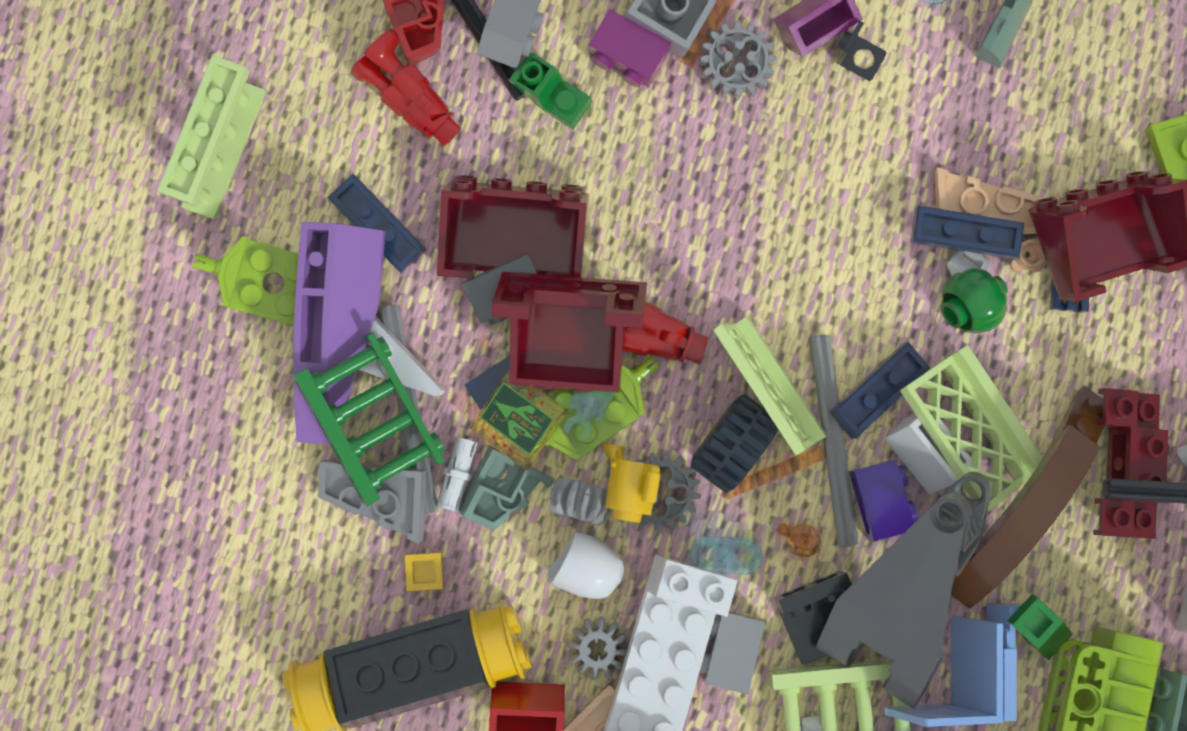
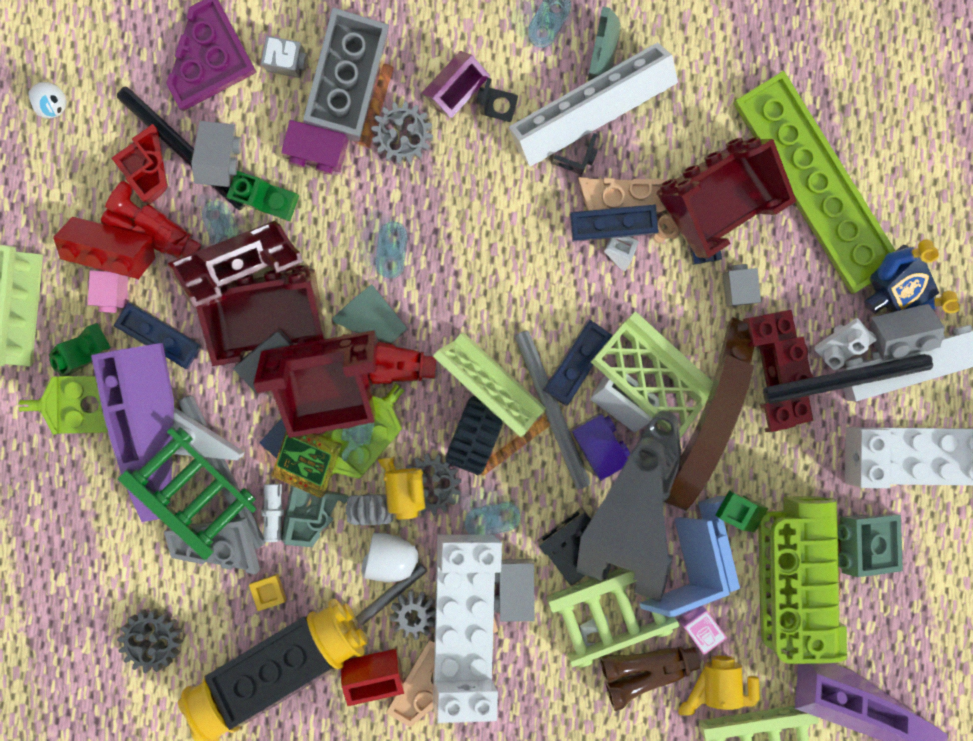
camera: 20 degrees left, 5 degrees up
clear orange piece [777,523,821,558] -> none
green plant [941,268,1008,334] -> none
none -> green slope [48,323,111,376]
none -> red brick [53,216,156,279]
none -> bright pink brick [88,271,128,313]
none -> dark grey gear [117,608,183,673]
none -> dark red bracket [167,220,303,308]
none -> clear light blue plate [202,201,240,245]
none -> sand green slope [332,284,409,343]
none -> flat silver bar [356,563,427,626]
none -> clear light blue plate [375,221,408,279]
none -> white brick [509,42,678,166]
none -> black bracket [552,133,598,175]
none -> light grey brick [723,264,761,307]

